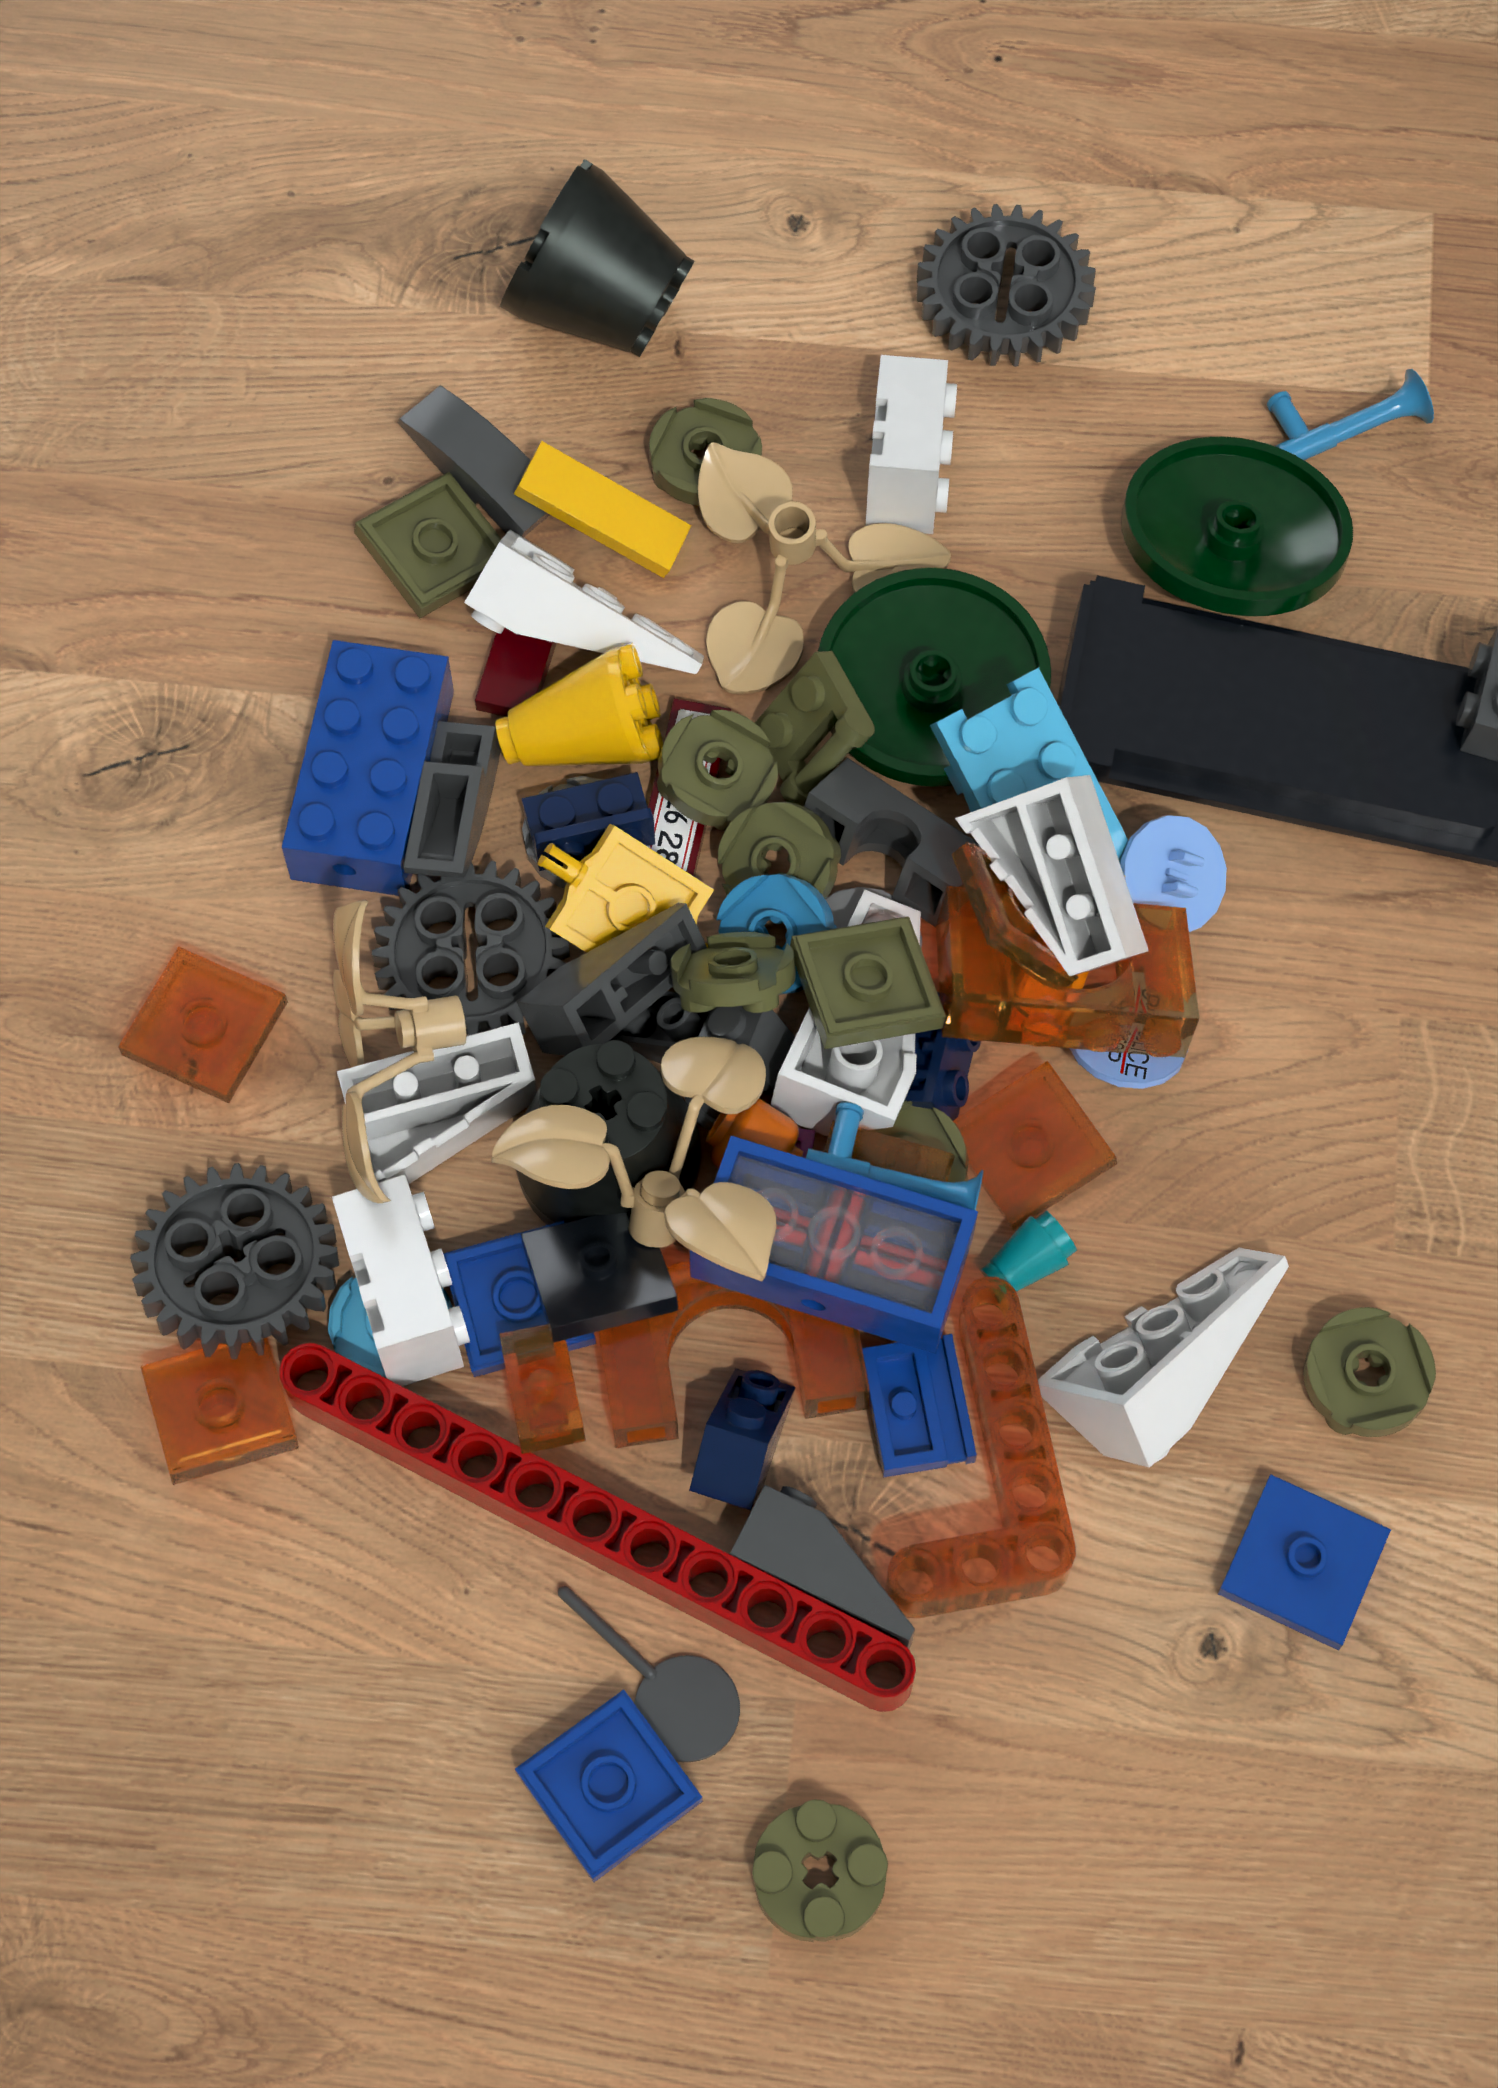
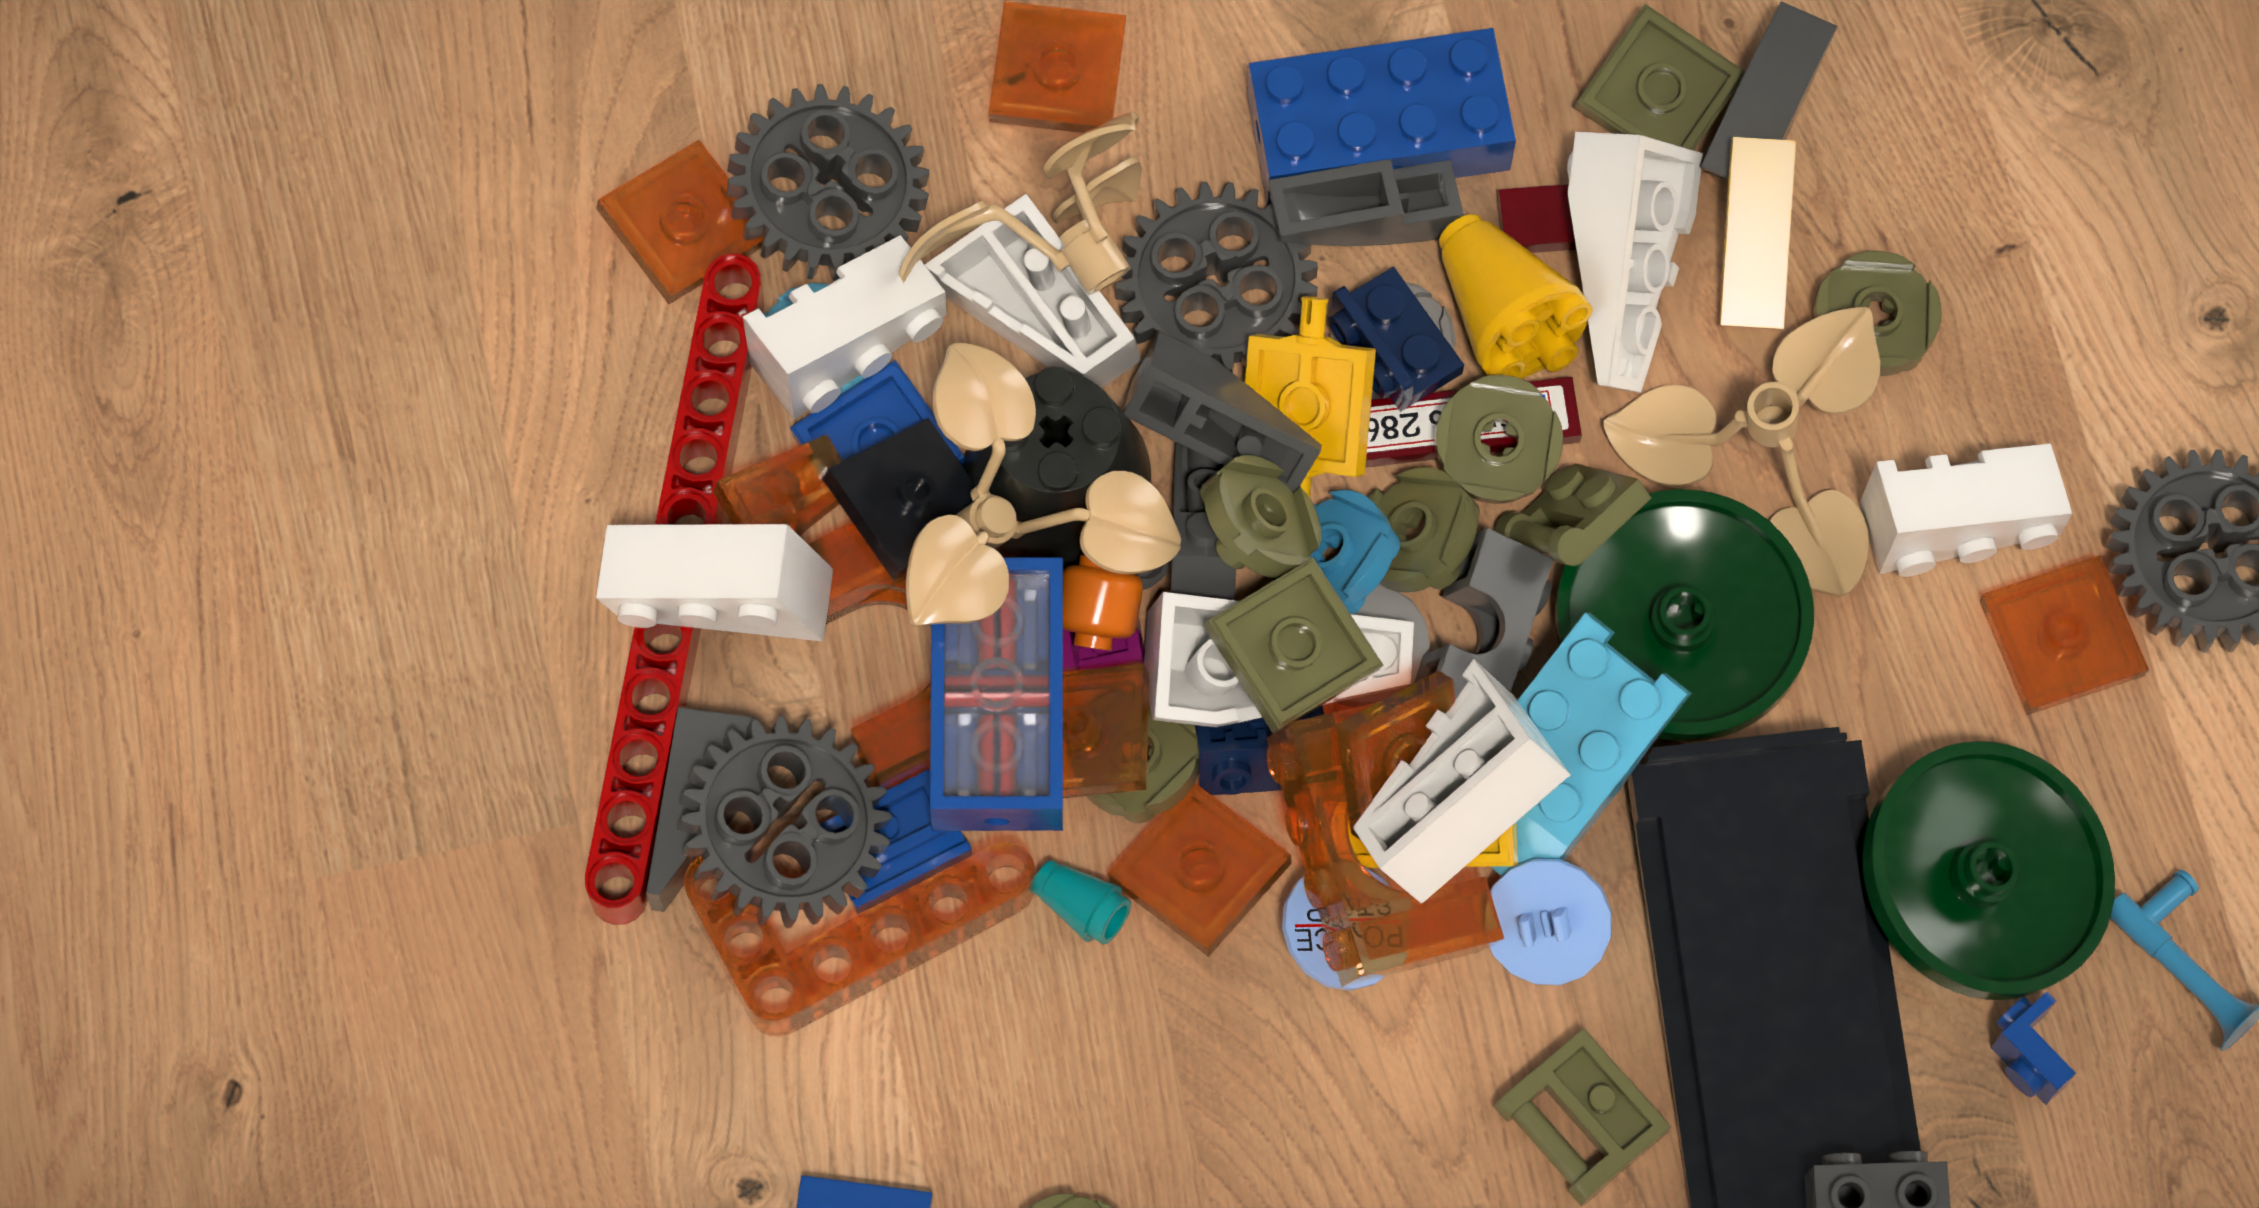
camera: 70 degrees right, 5 degrees up
pearl dark grey cone [500,159,695,357] -> none
blue plate [515,1690,703,1883] -> none
dark grey piece [558,1586,740,1762] -> none
dark blue slope [689,1368,796,1510] -> none
olive plate [752,1799,888,1942] -> none
dark azure piece [806,1102,983,1210] -> none
white wedge [1034,1248,1289,1468] -> none
none -> white wedge [596,524,833,642]
none -> dark grey gear [677,716,892,928]
none -> olive plate [1494,1028,1671,1207]
none -> clear orange plate [1979,555,2149,715]
none -> blue bracket [1991,991,2076,1105]

